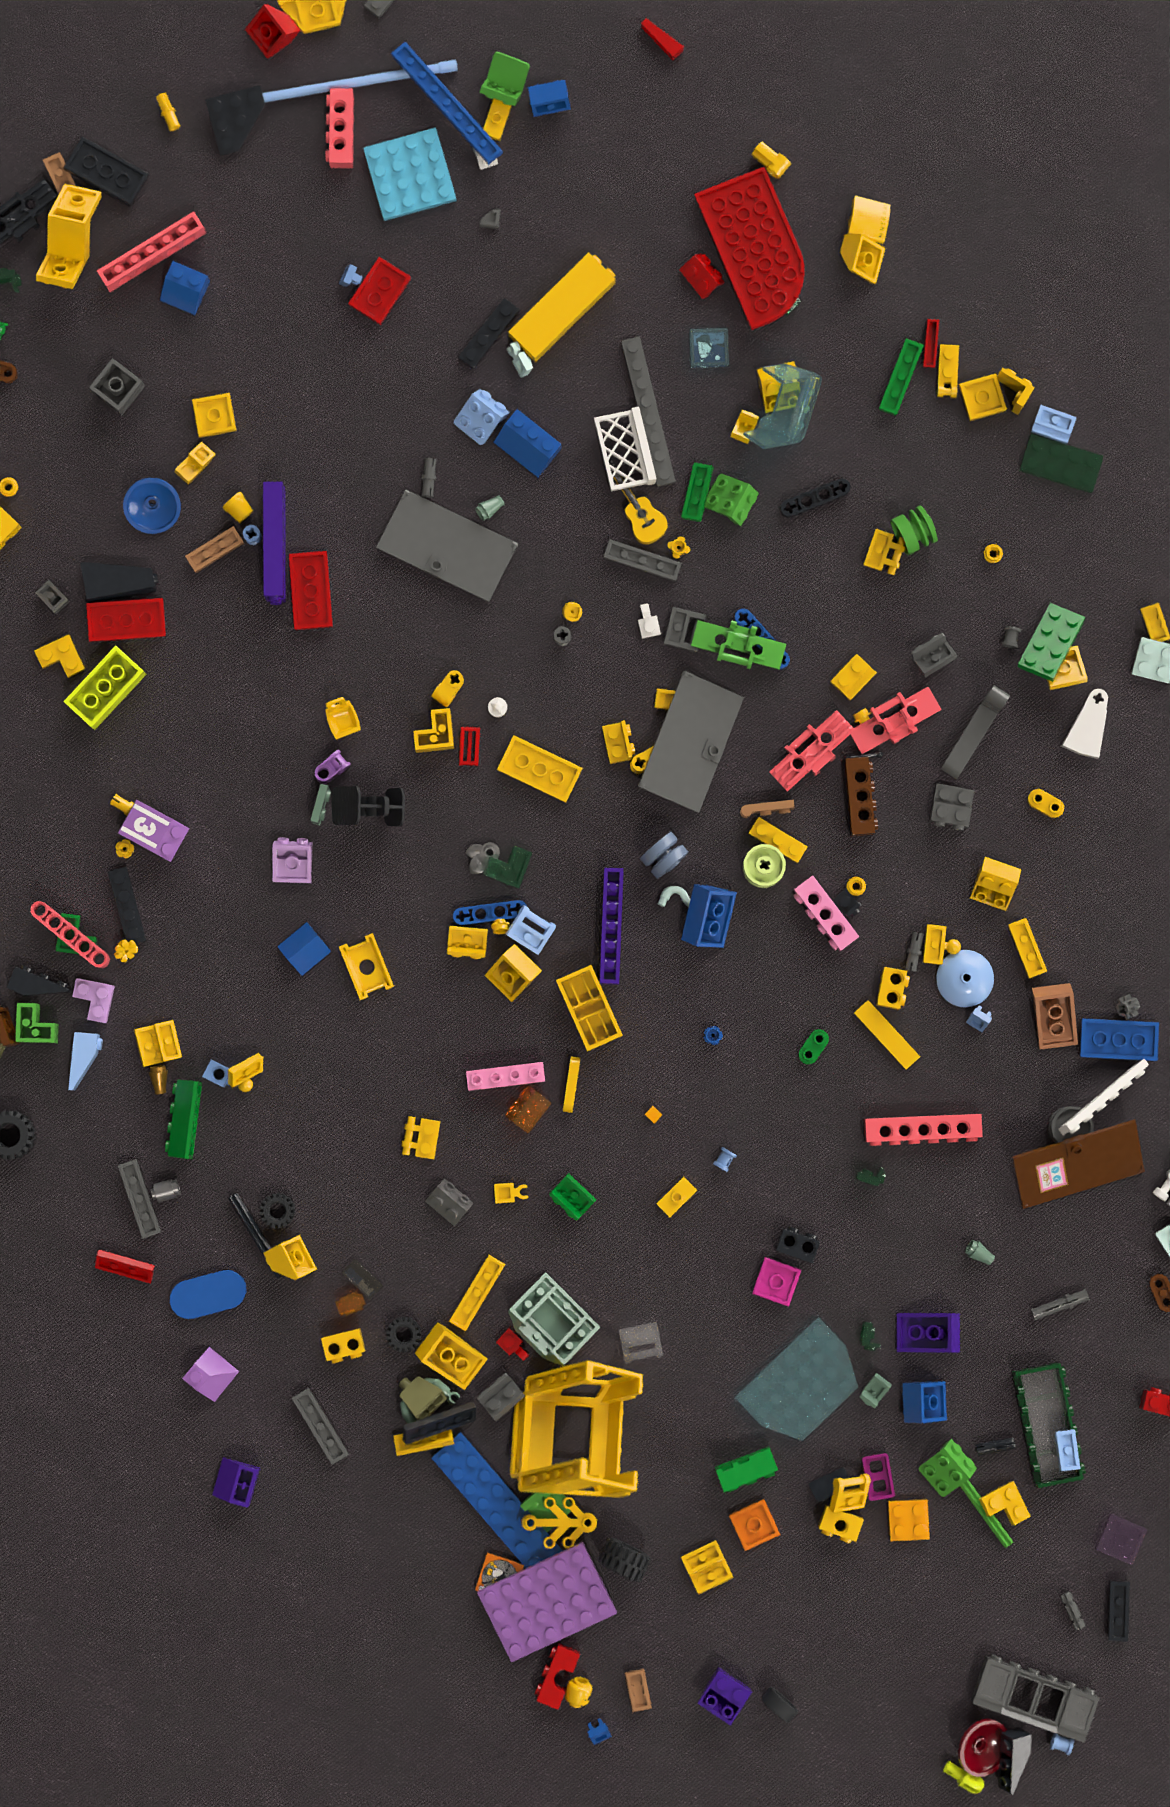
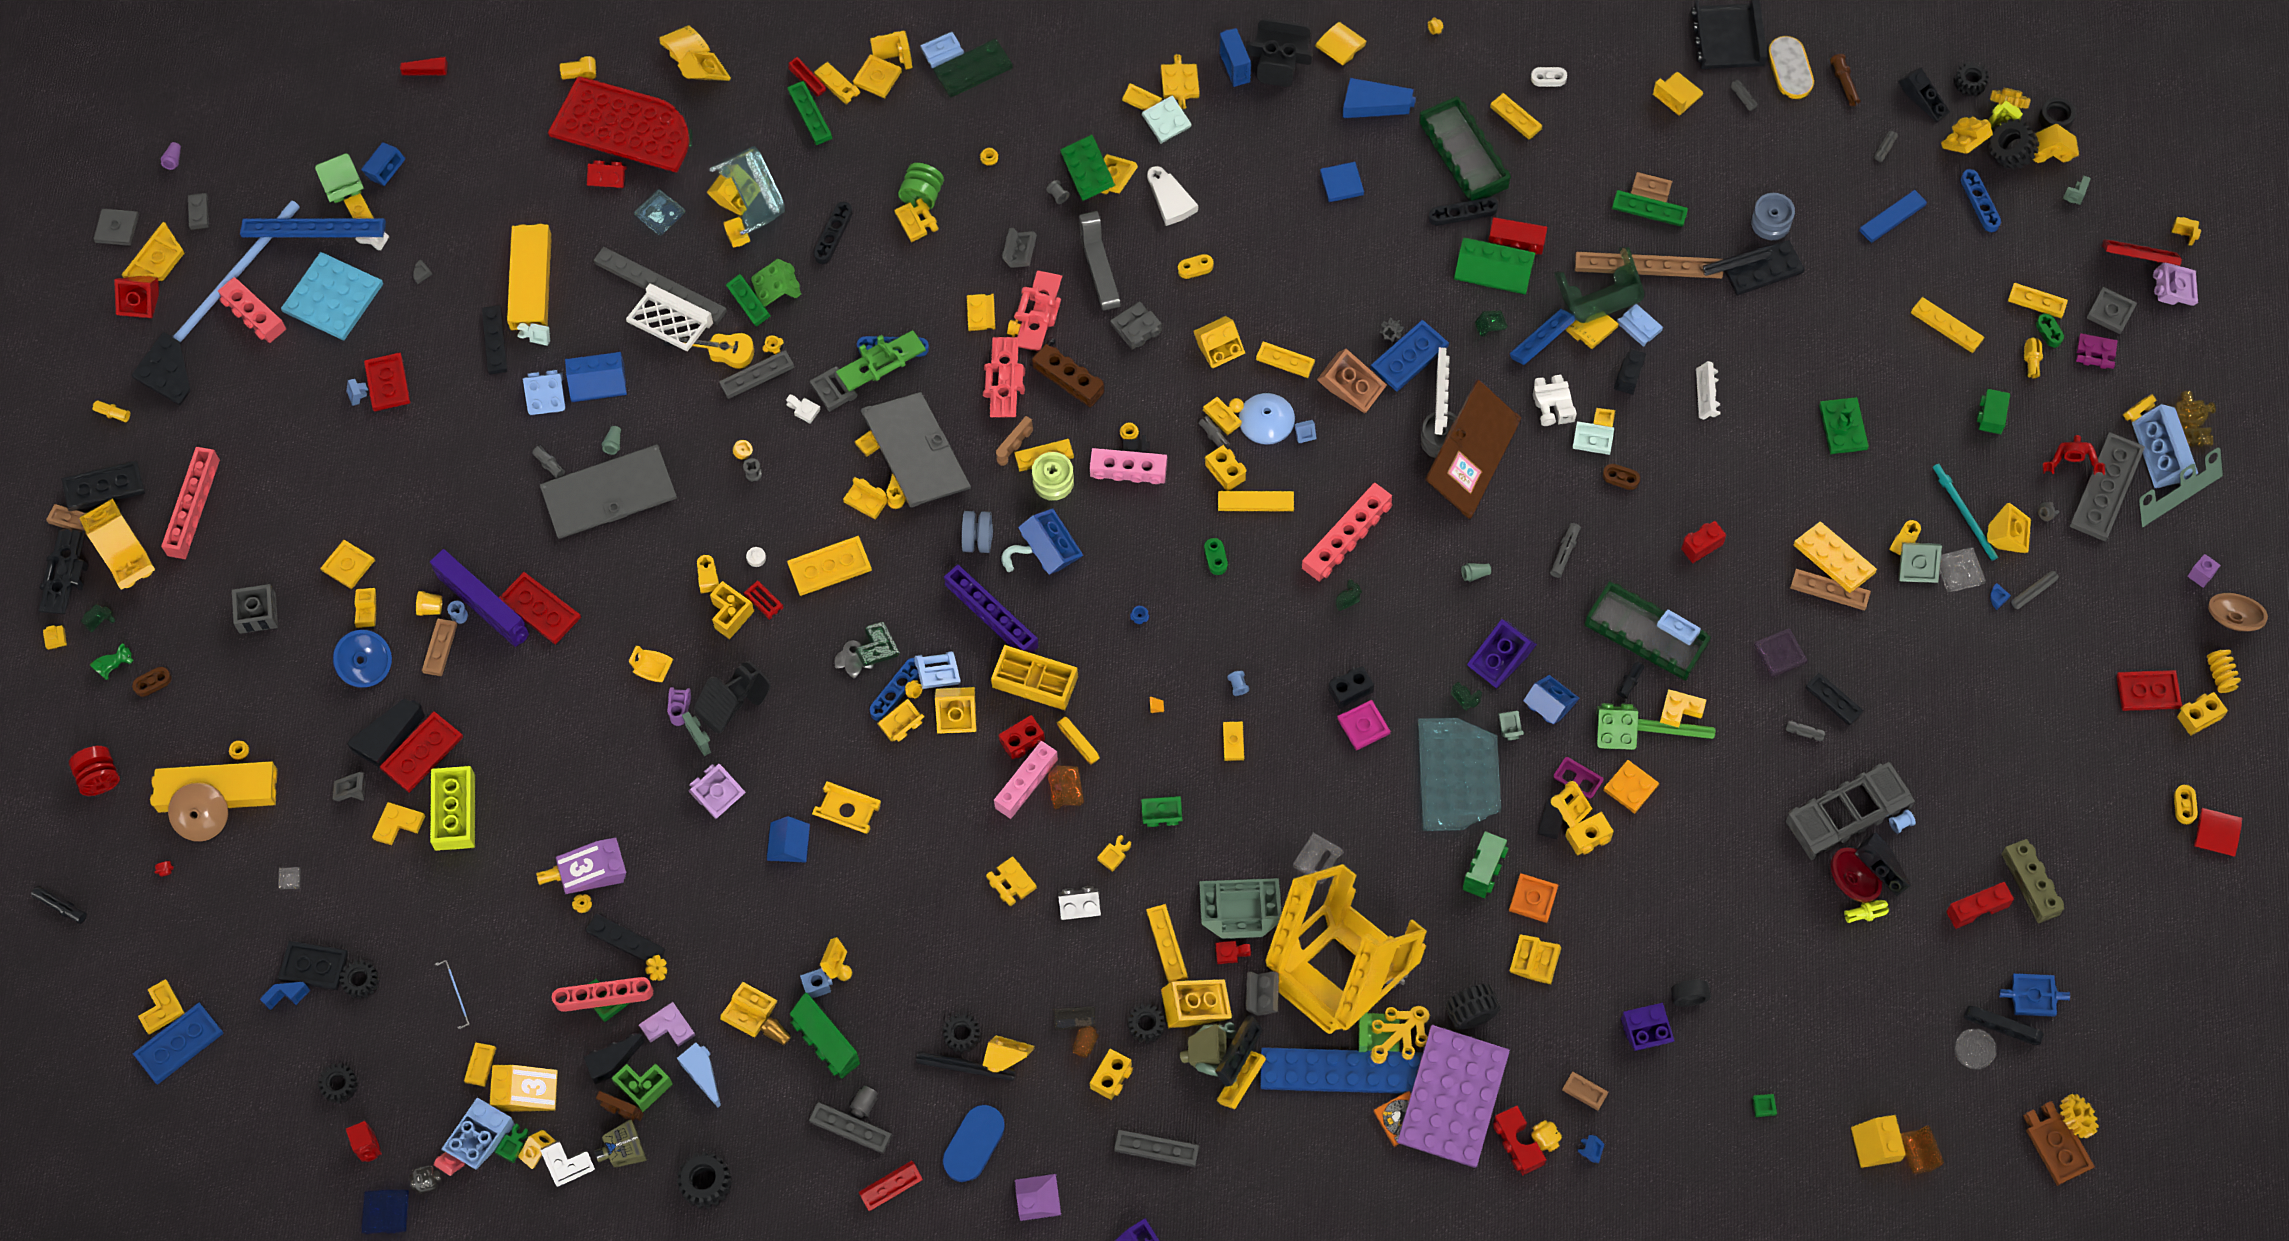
camera: 45 degrees left, 20 degrees down
blue slope [160,261,210,315] -> none
none -> red brick [999,715,1045,760]

